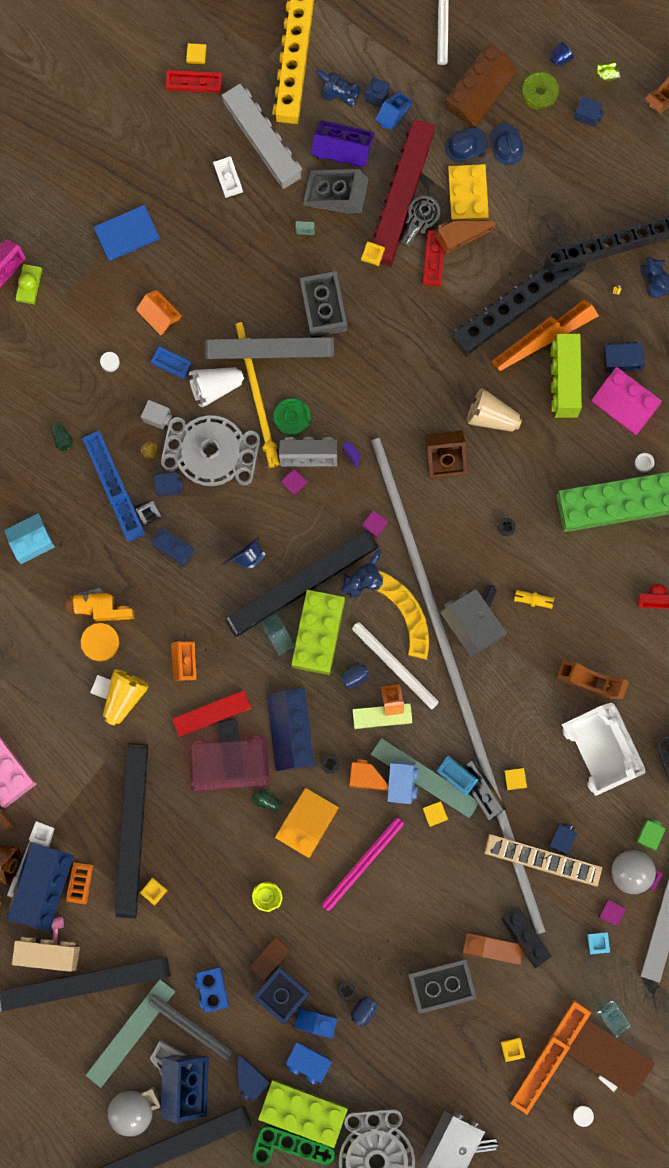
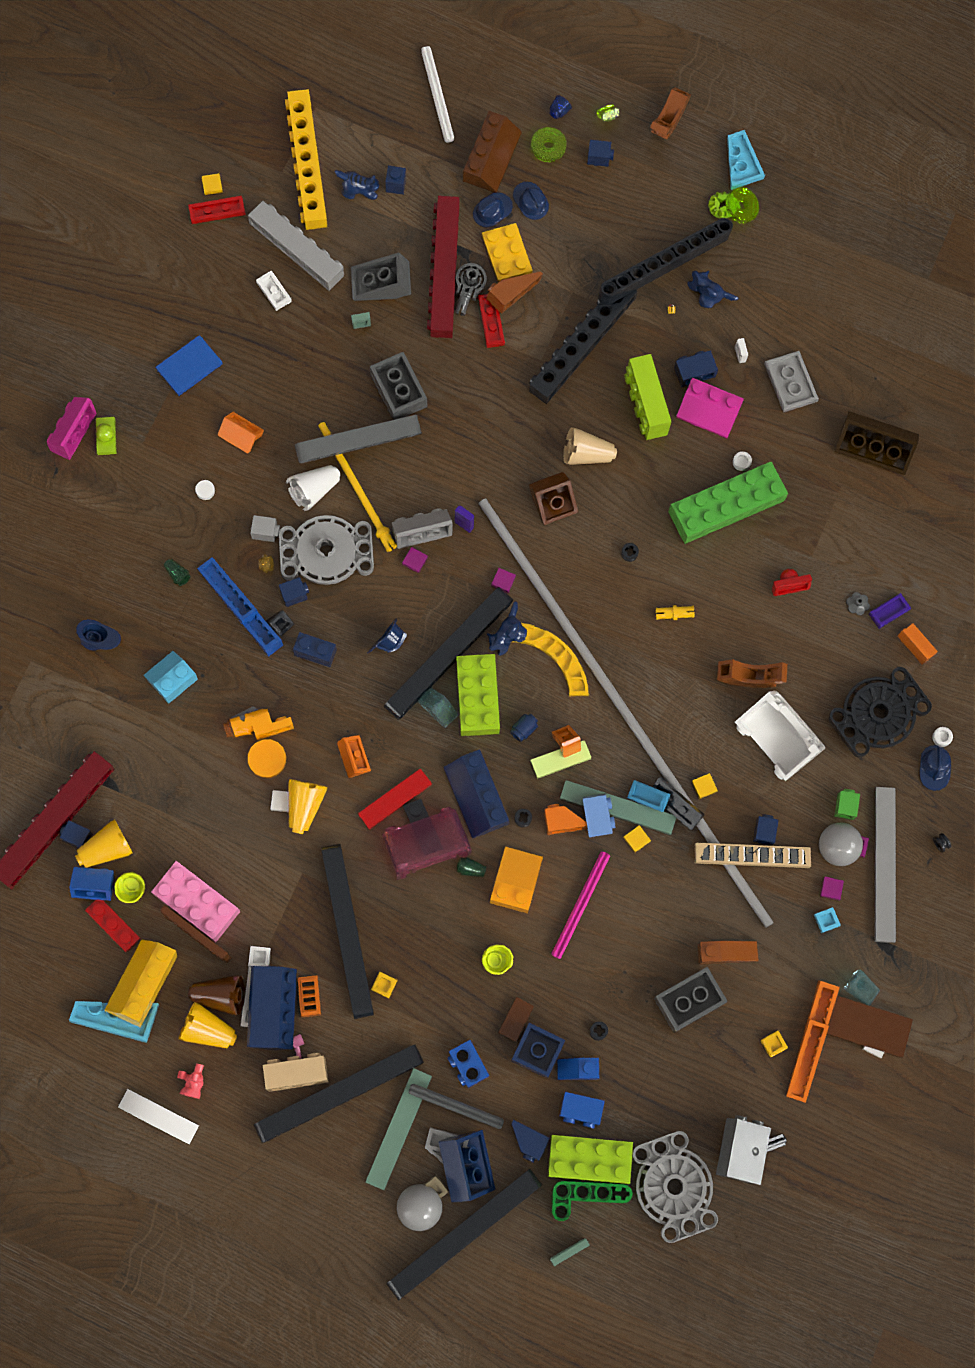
camera: 25 degrees left, 5 degrees down
blue tile [150,346,193,380] -> none
green tile [273,398,311,436] -> none
dark purple slope [311,120,375,167] -> none
dark blue brick [350,996,378,1027] -> none
white axle [352,622,438,709] -> none
yellow tile [361,241,385,266] -> none
blue slope [375,92,414,130] -> none
dark grey piece [441,585,507,657] -> none
orange slope [491,299,599,371] -> none
black plate [501,907,552,968] -> none
white tile [573,1105,594,1127] -> none

